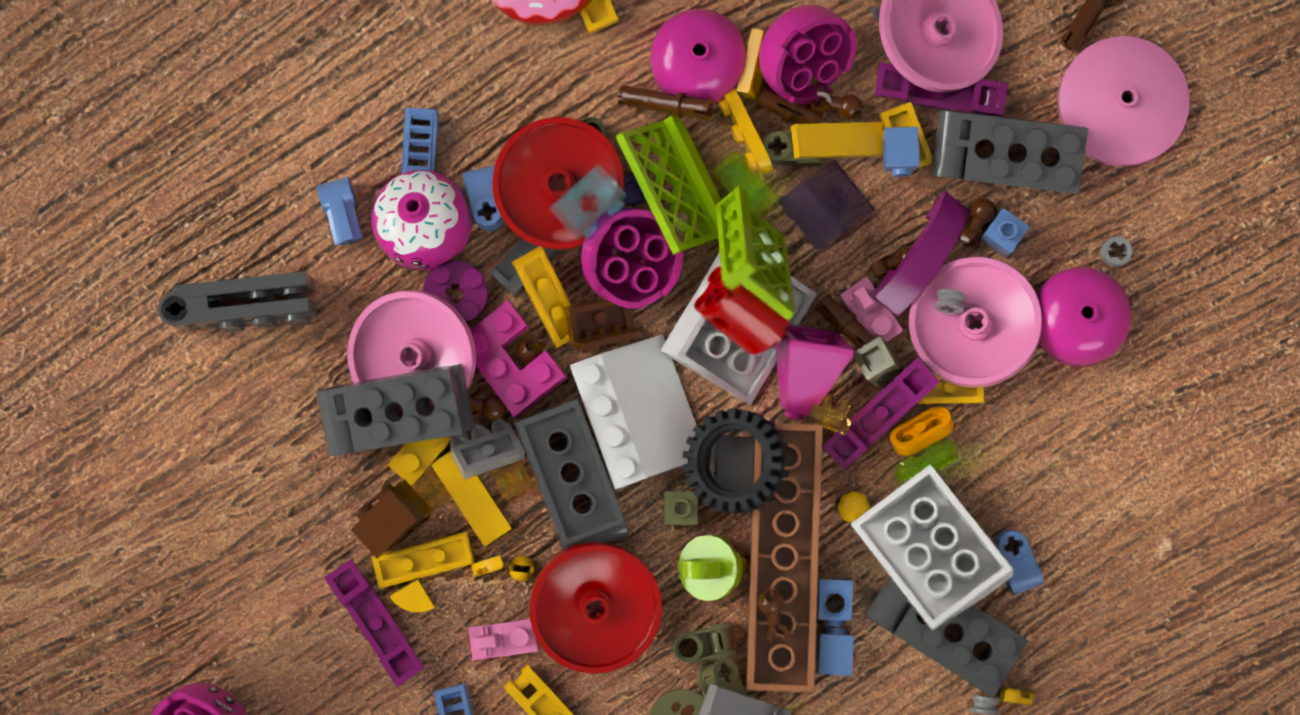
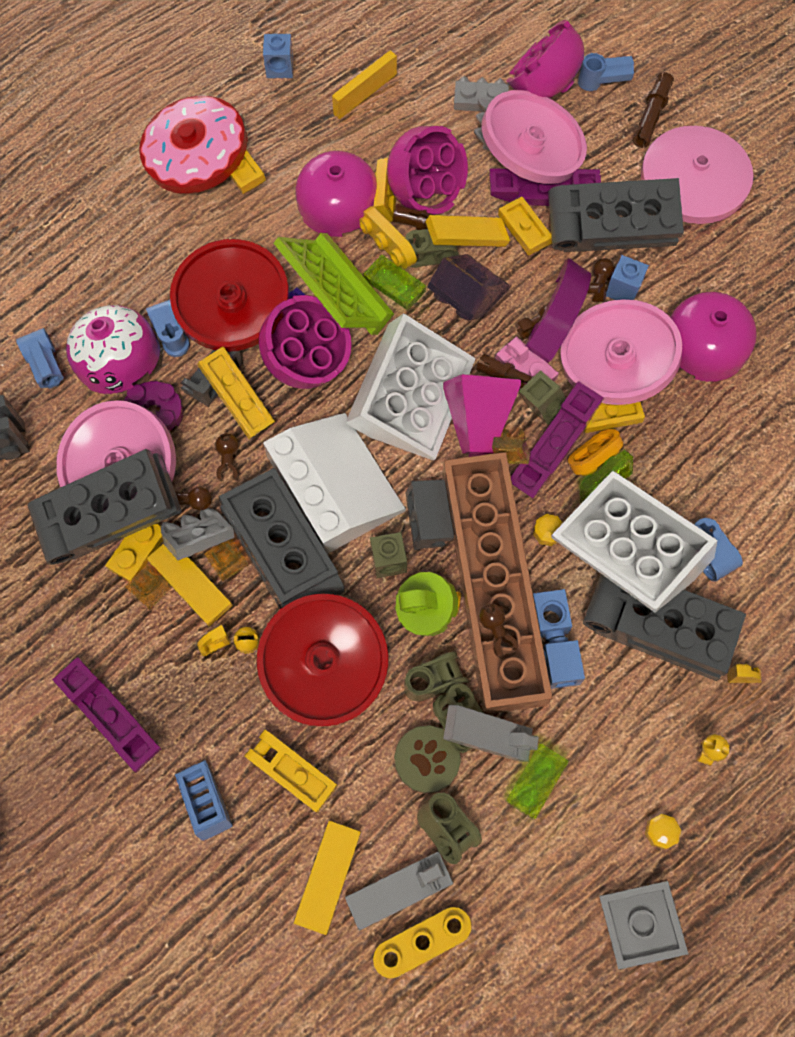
camera: 15 degrees left, 15 degrees down
reddish brown brick [351,480,431,559] -> none
yellow tile [371,532,475,589] -> none
yellow tile [390,579,436,612] -> none
medium blue slope [401,108,440,174] -> none
bright pink hinge [468,619,538,660] -> none
dark pink plate [470,300,568,419] -> none
clear light blue brick [549,163,627,240] -> none
reddish brown bracket [564,295,641,353] -> none
reddish brown pin [618,85,715,121] -> none
black tyre [683,409,790,513] -> none
red cylinder [694,266,791,355] -> none
lime fence [715,186,795,320] -> none
reddish brown arm [811,86,863,120] -> none
medium blue brick [882,127,920,177] -> none
light grey bush [934,289,966,315] -> none
light grey bush [970,695,1001,715] -> none
light grey bush [1101,236,1132,267] -> none

